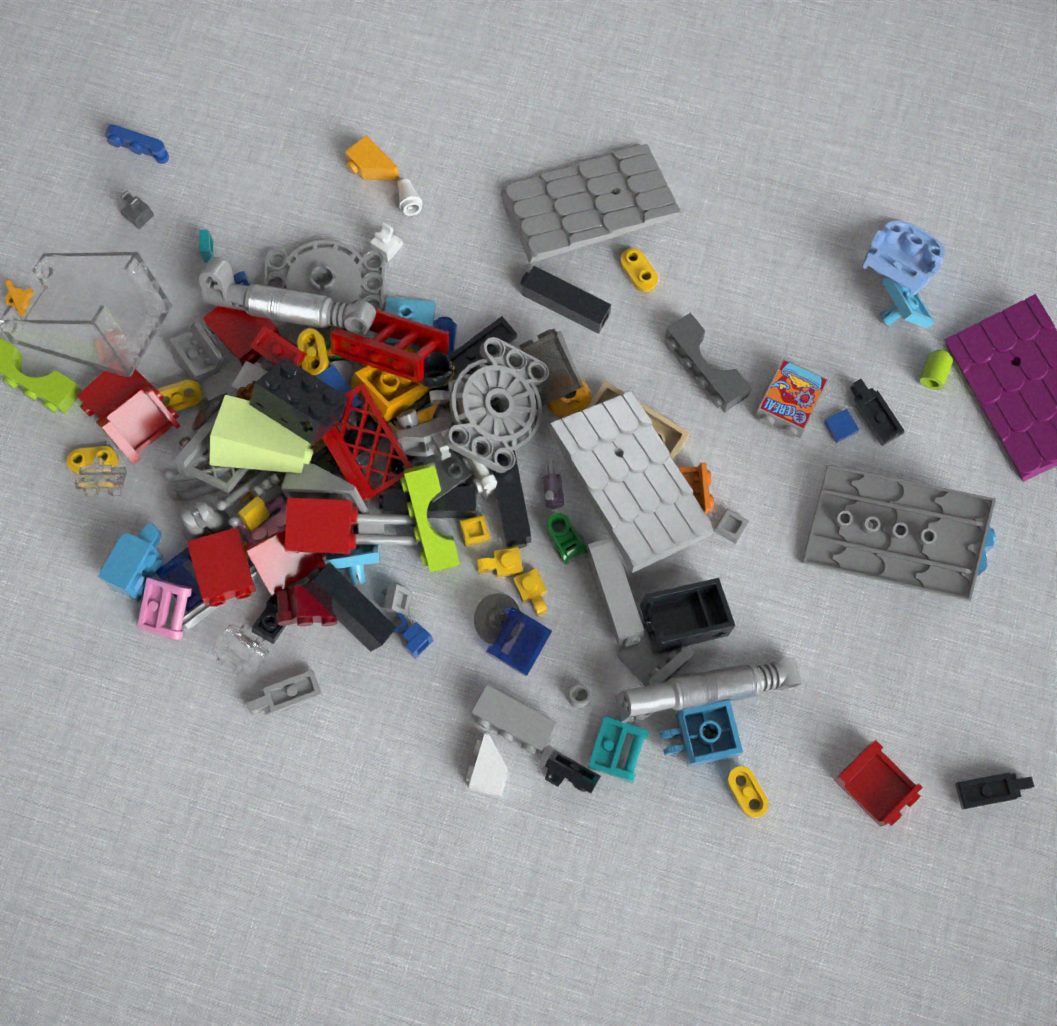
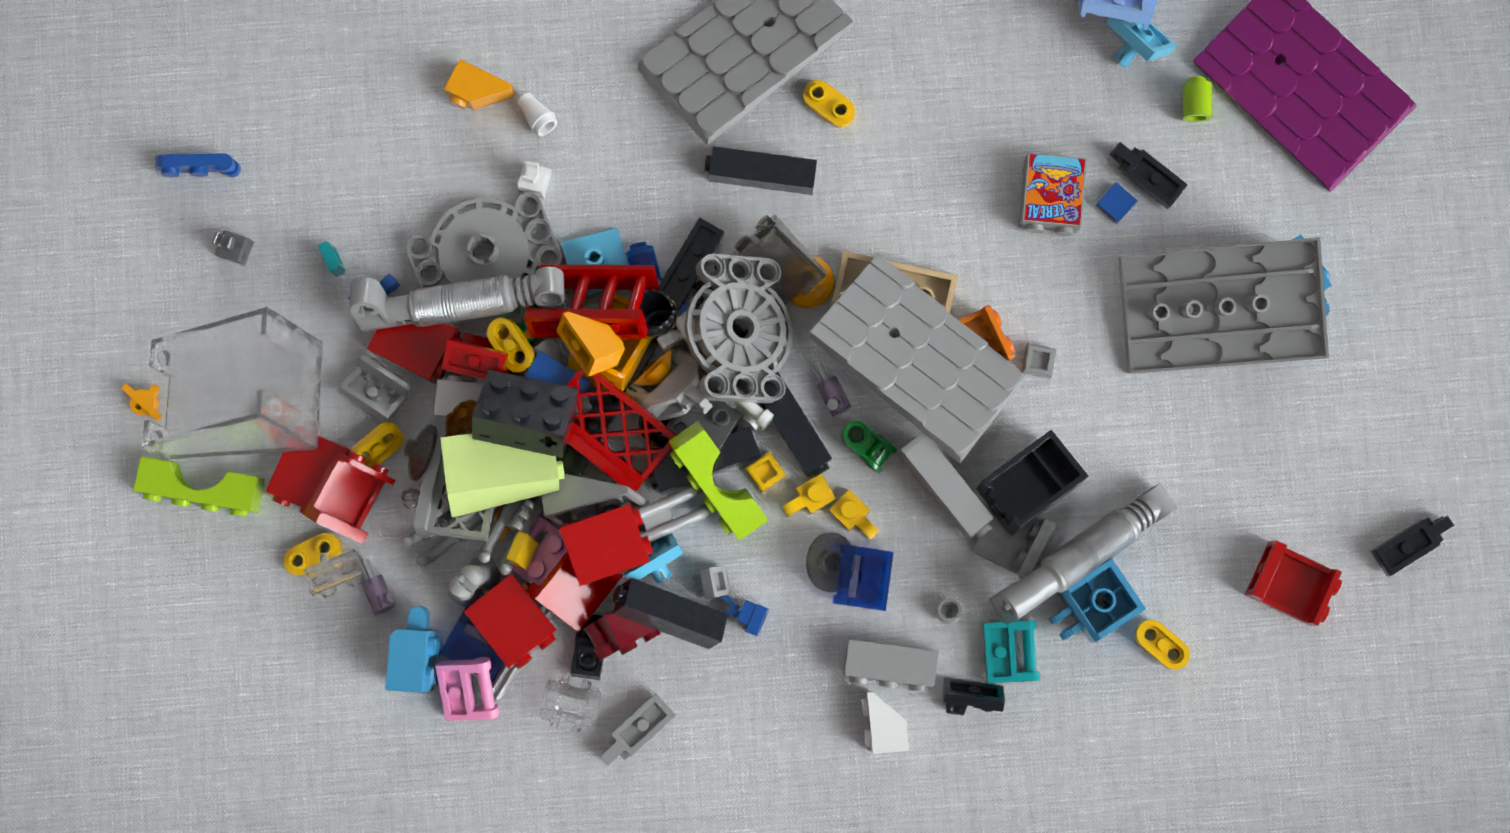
camera: 20 degrees left, 10 degrees up
light grey hinge [396,409,419,429] -> none
dark grey arch [665,312,751,413] -> none
none -> clear purple piece [359,559,396,616]
none -> light orange slope [556,312,625,377]

